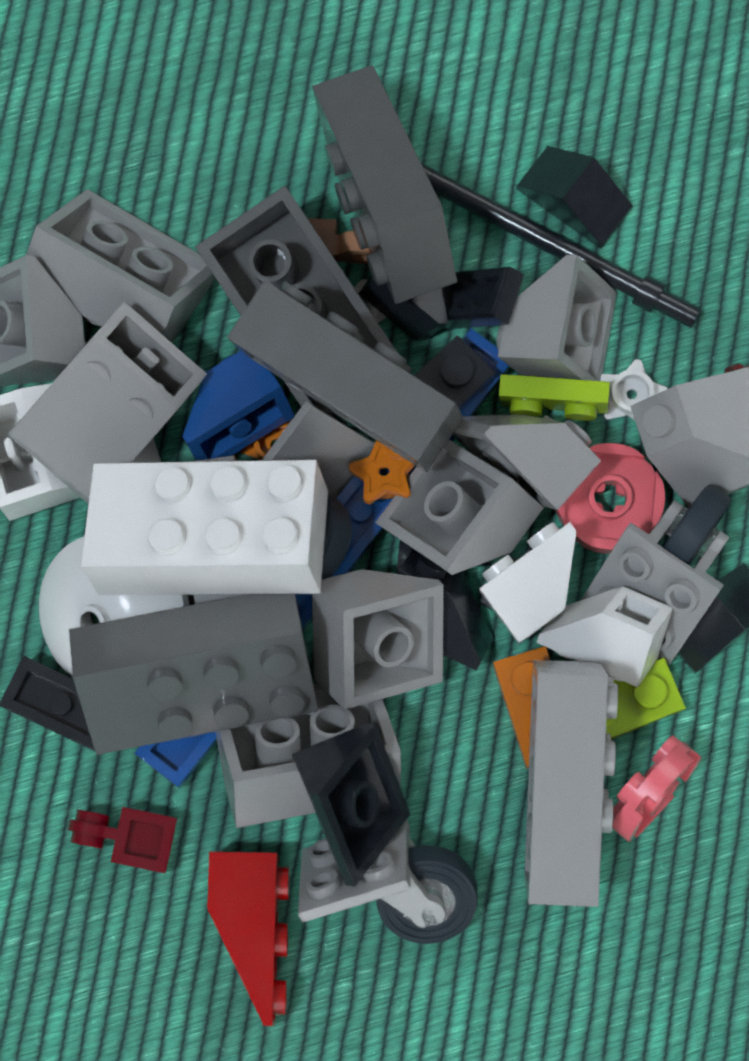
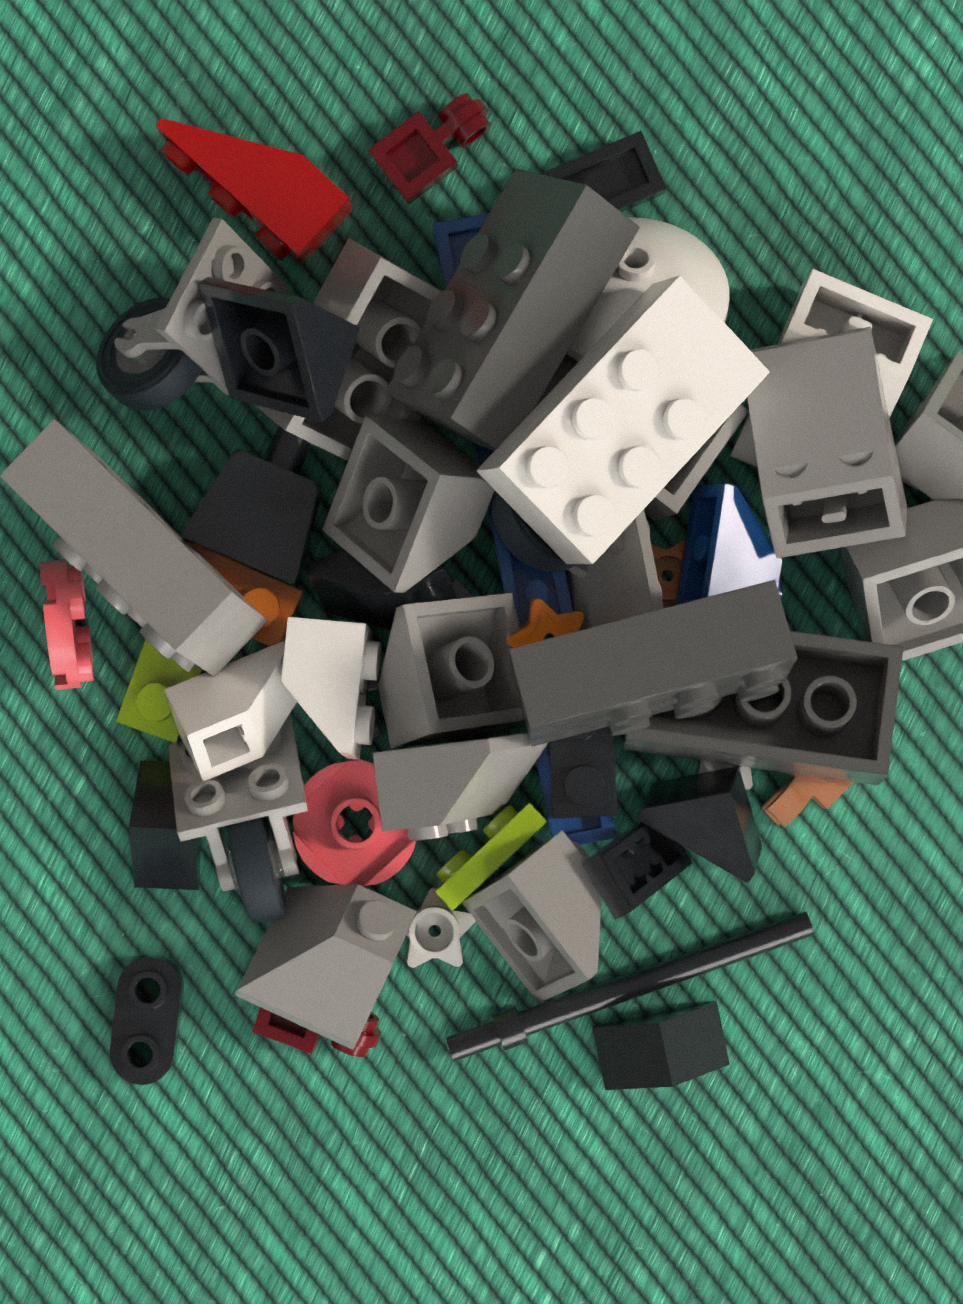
camera: 125 degrees right, 10 degrees up
dark grey brick [312,65,457,304] -> none
none -> black torso [181,426,323,588]

